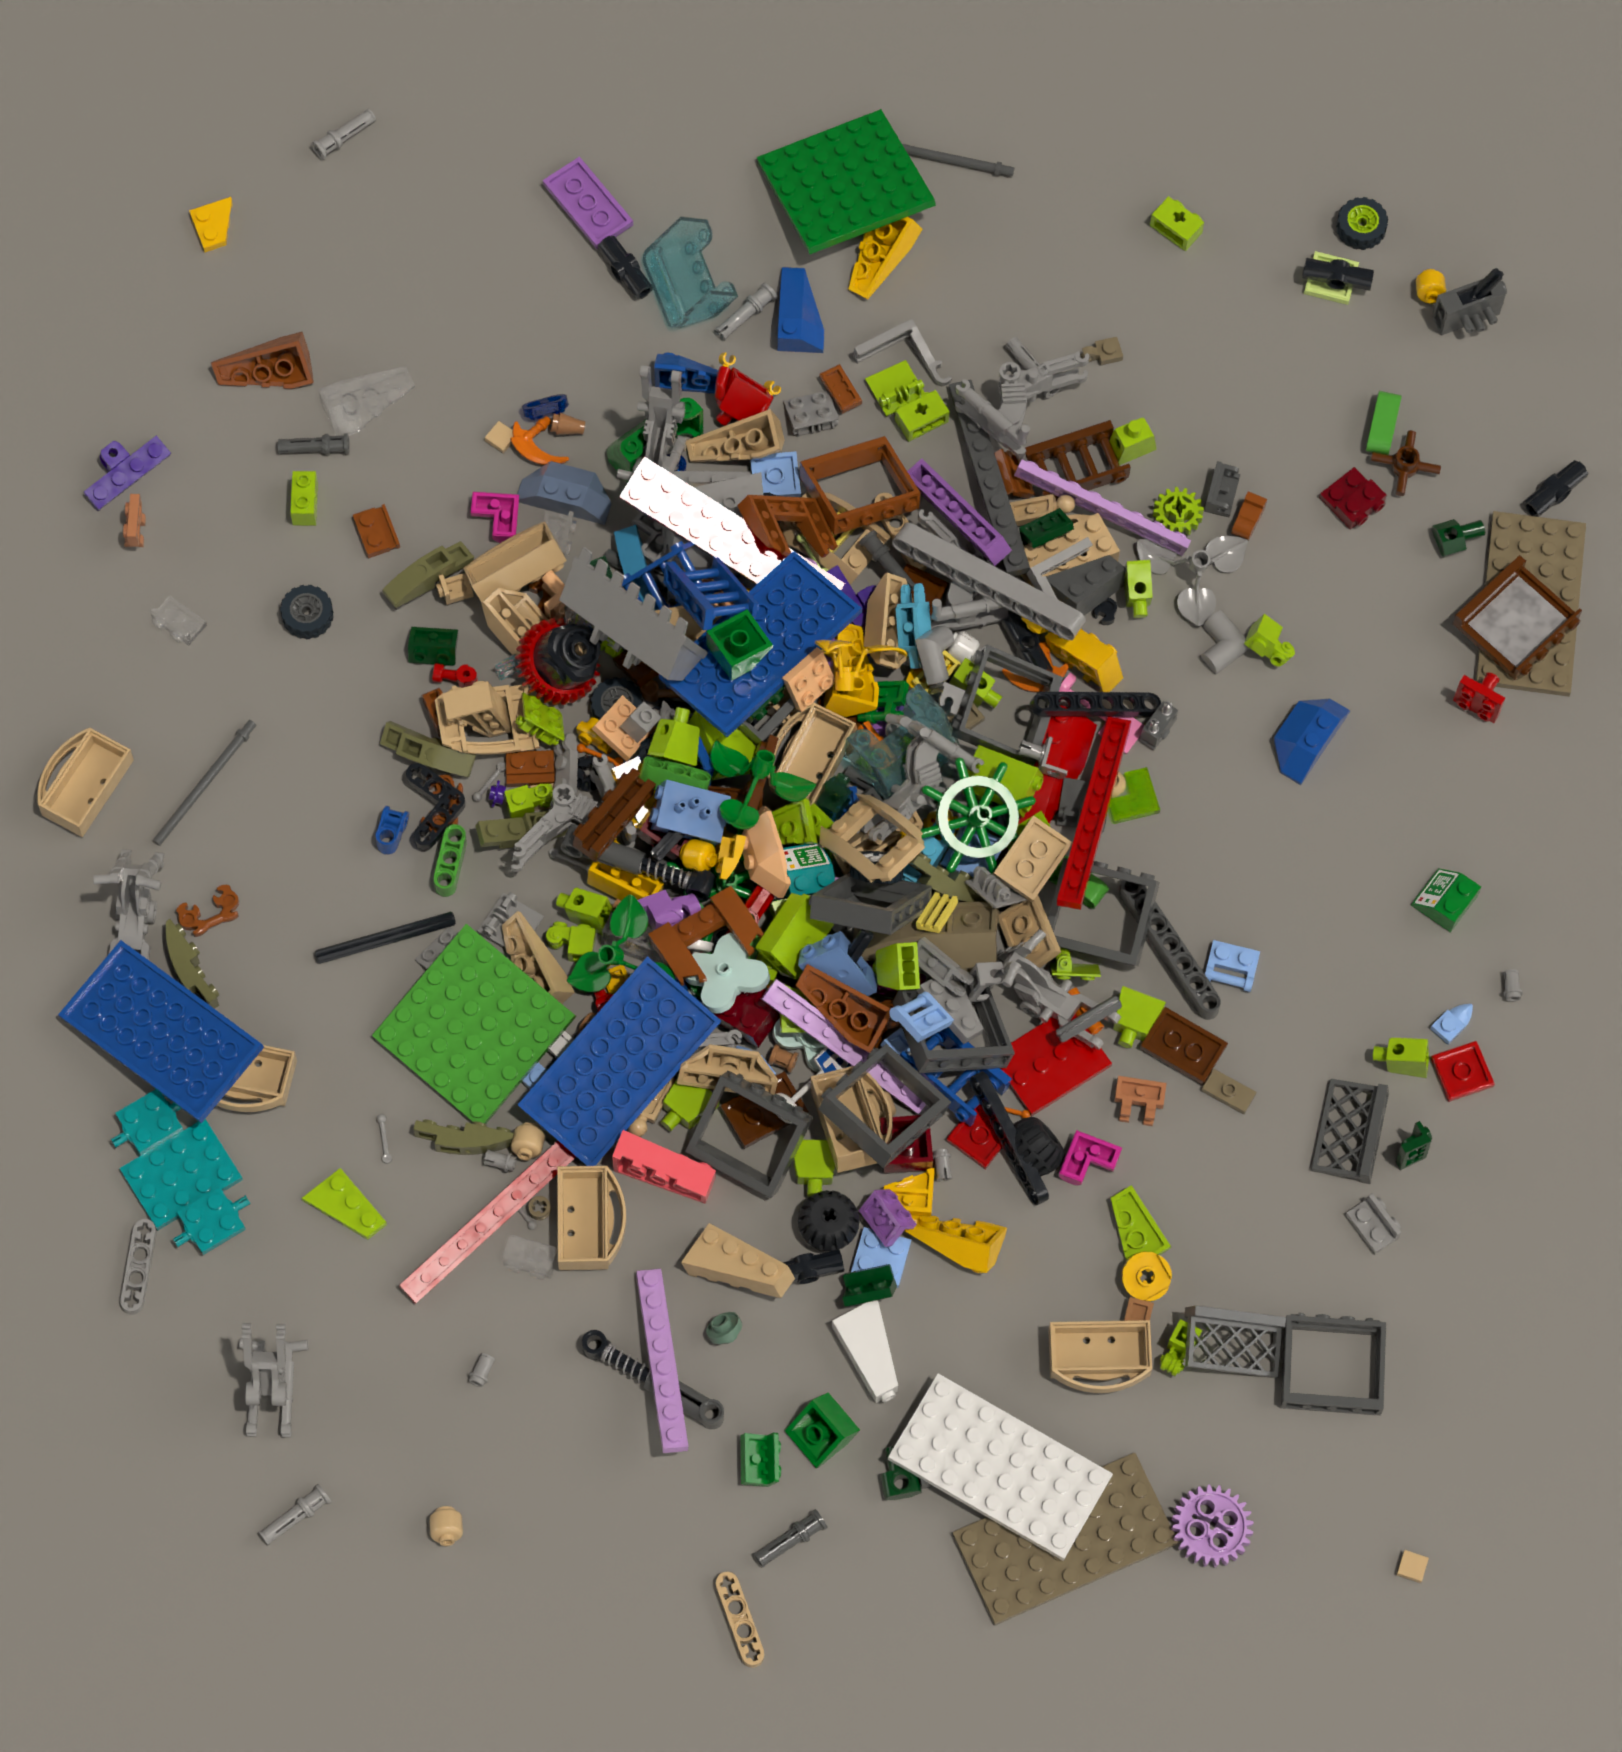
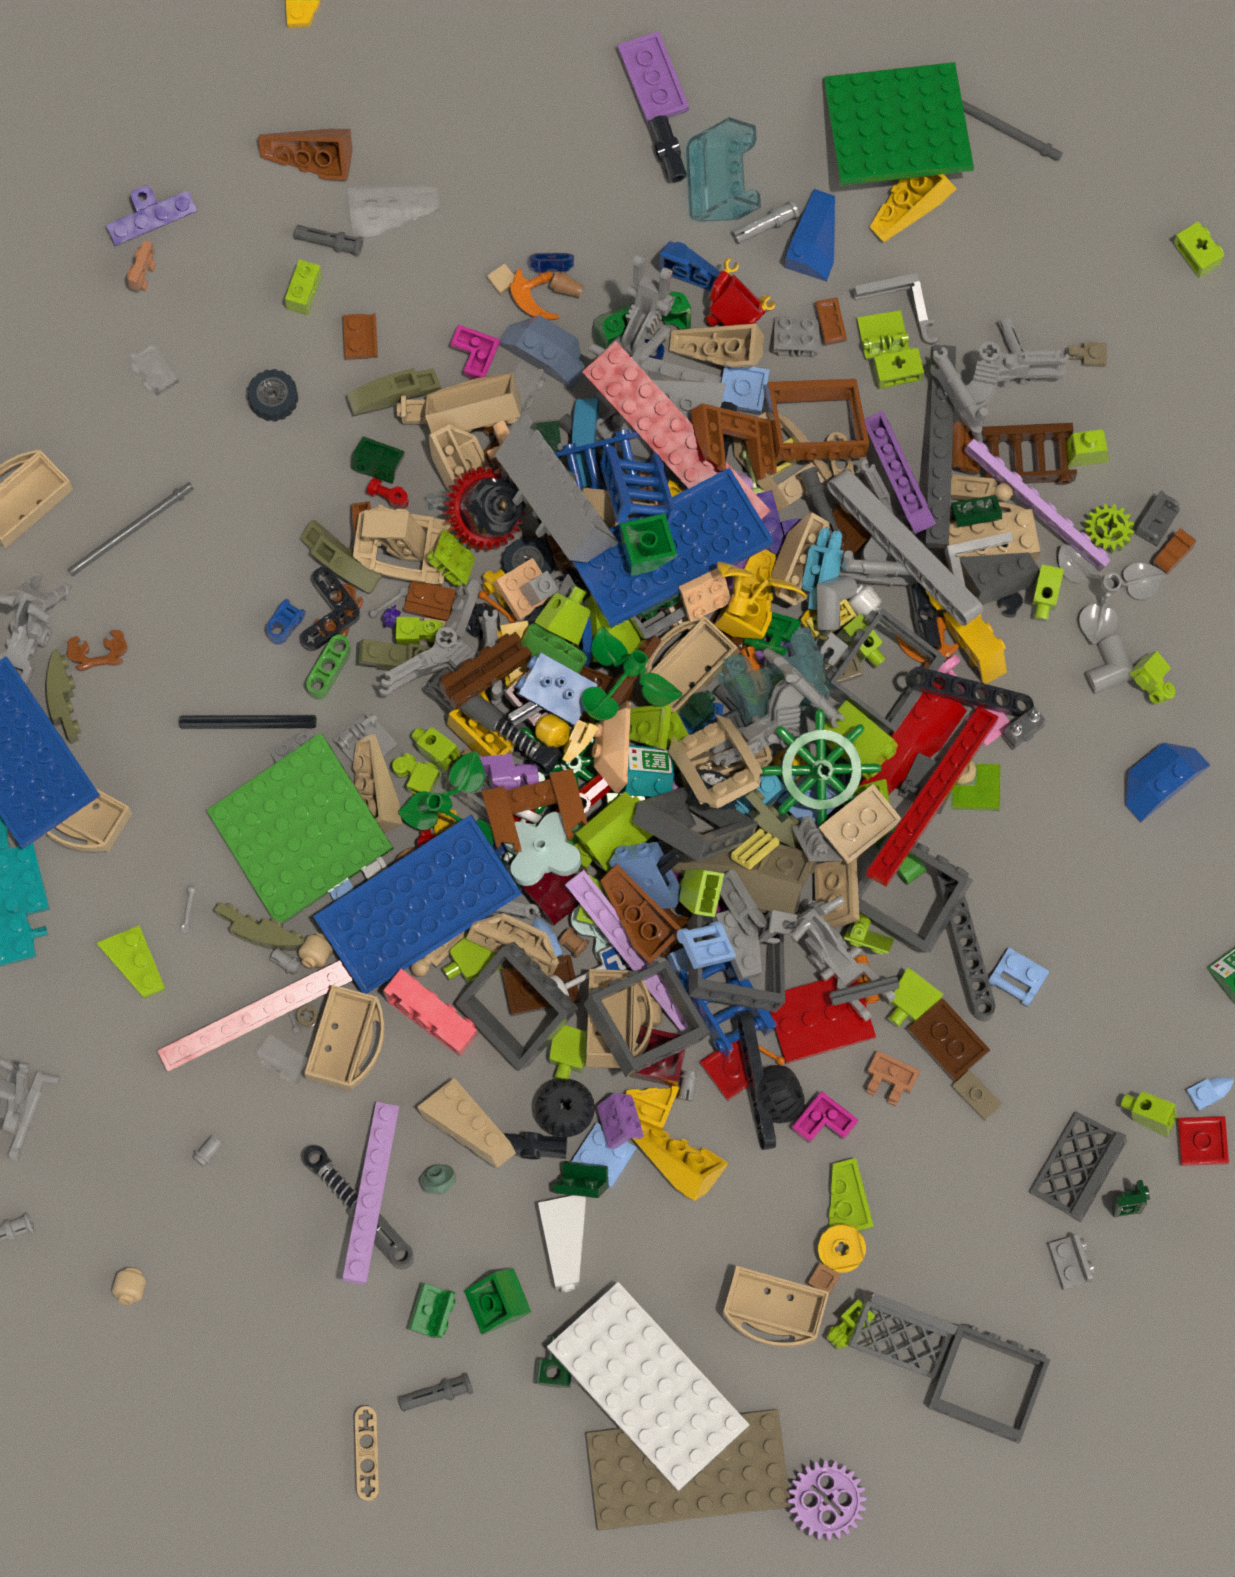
camera: 20 degrees right, 5 degrees up
light grey bracket [1018,736,1068,779] -> none

